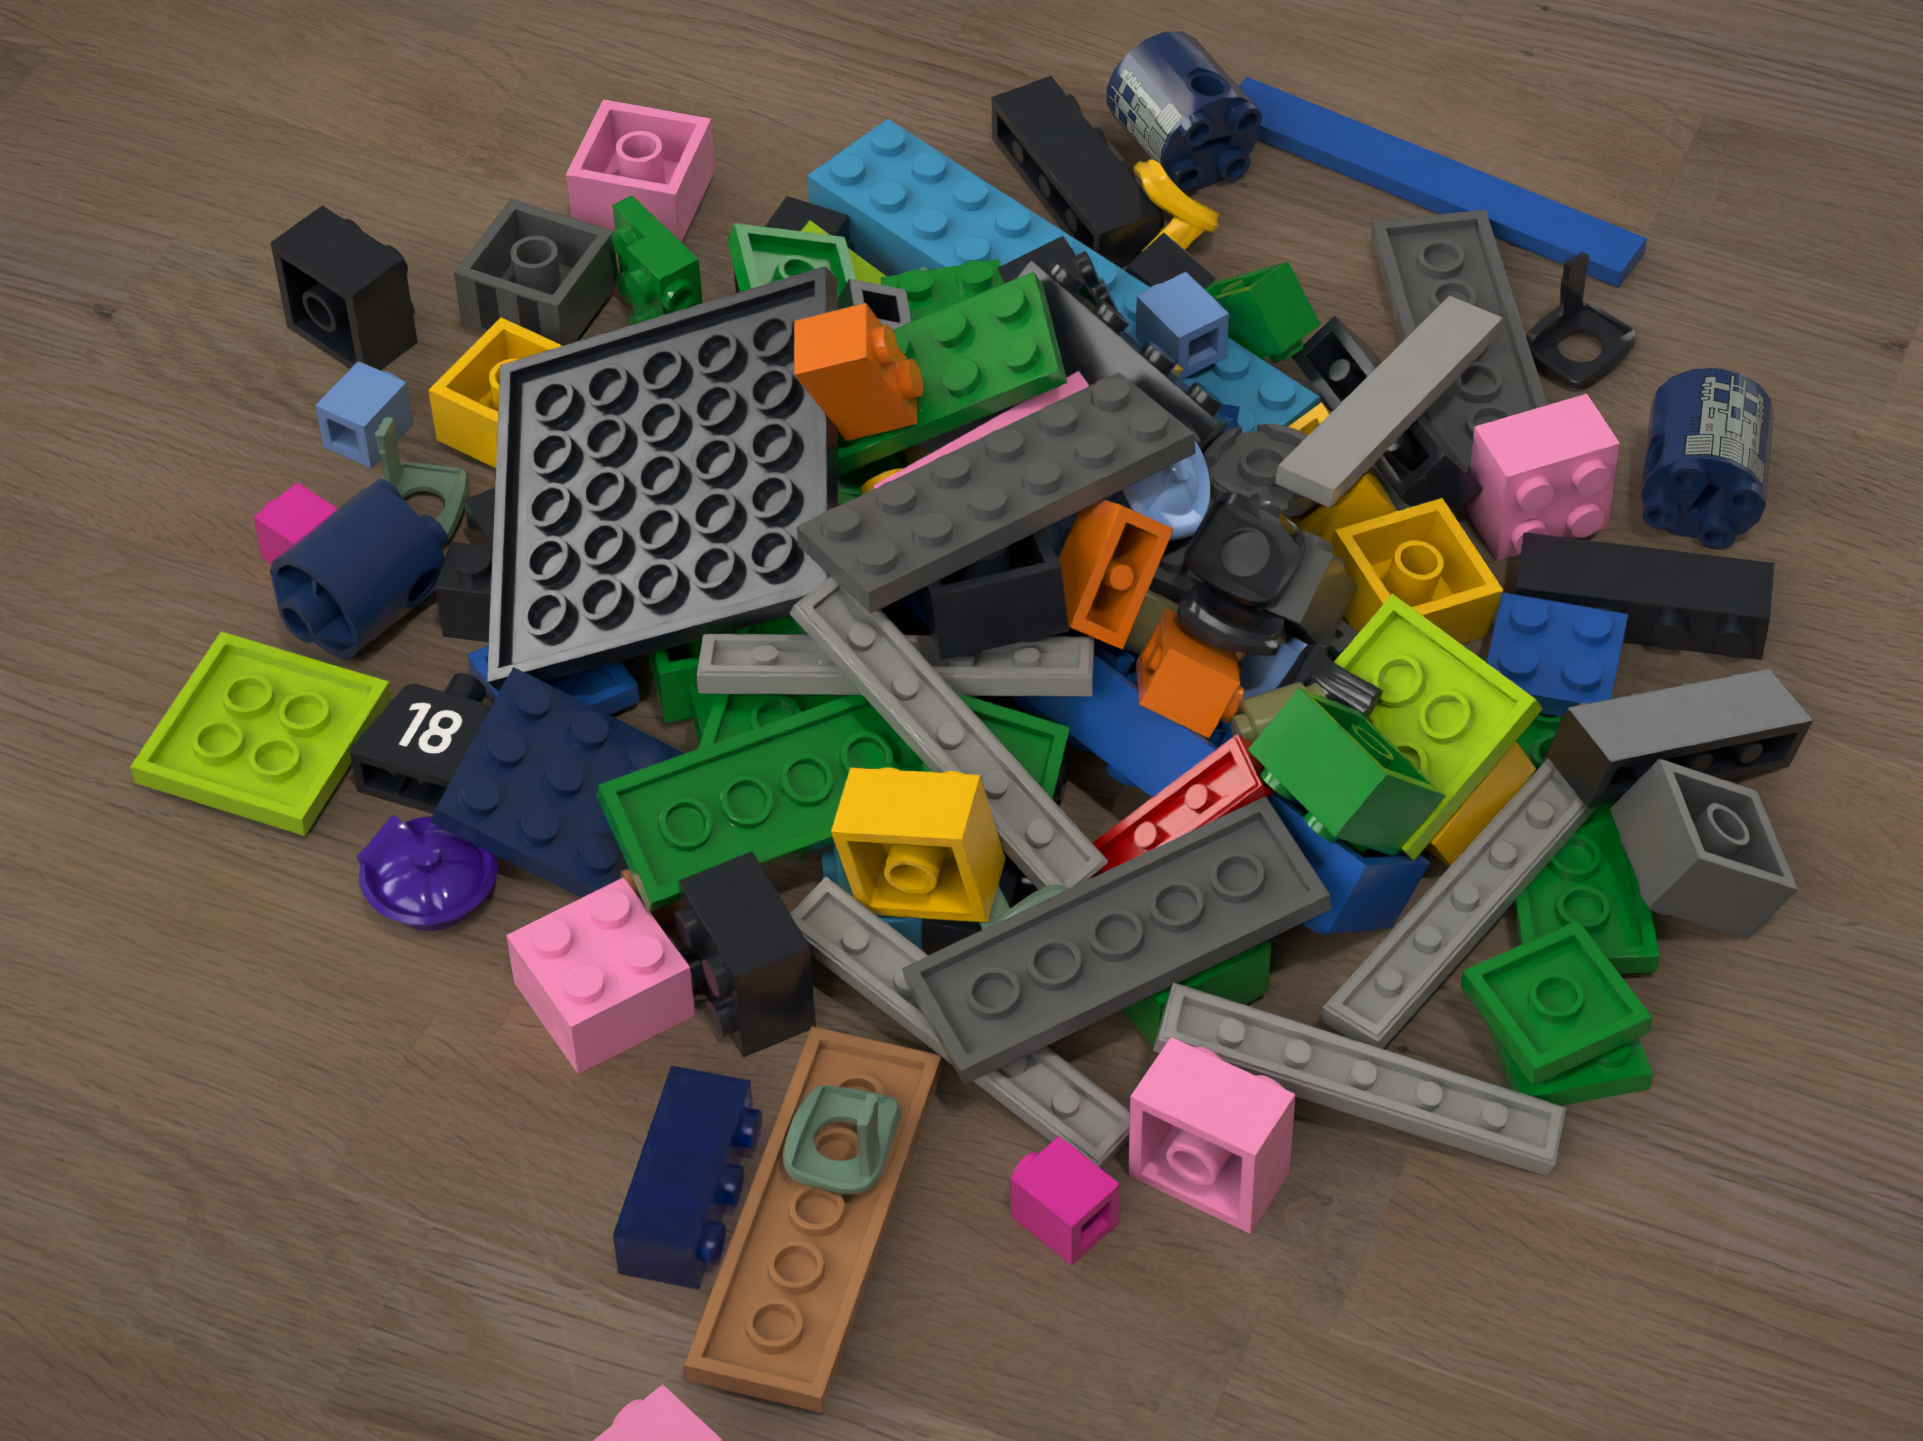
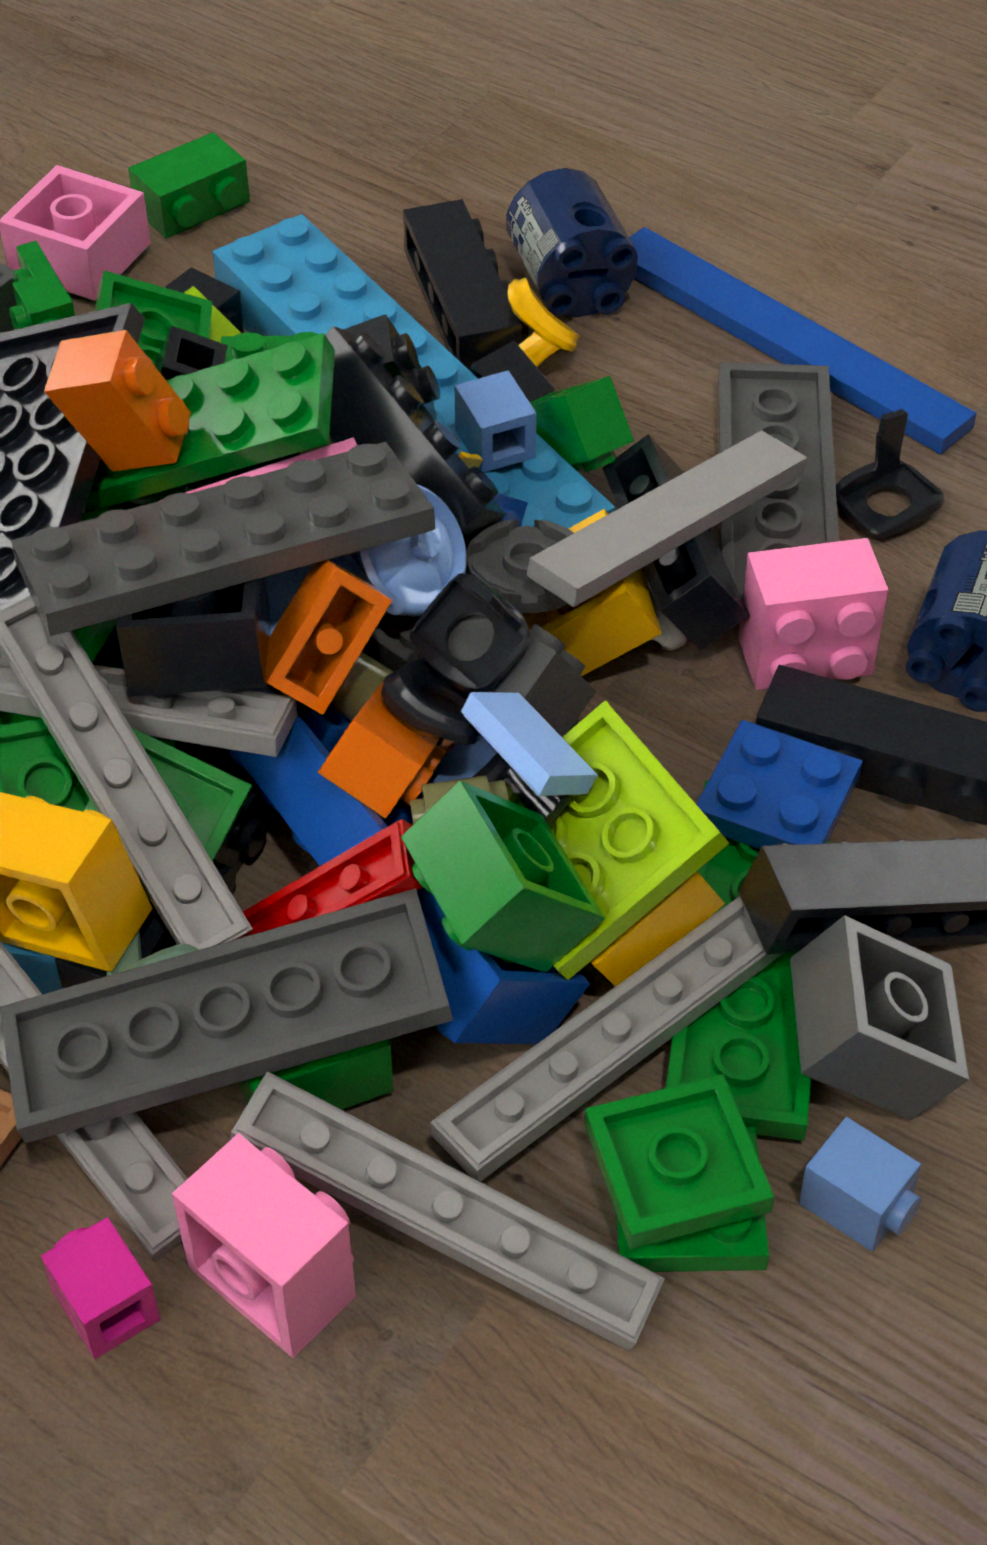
camera: 10 degrees right, 0 degrees up
yellow brick [1331,498,1504,644] -> none
none -> green brick [128,132,250,239]
none -> light blue tile [461,692,598,796]
none -> medium blue brick [799,1117,922,1252]

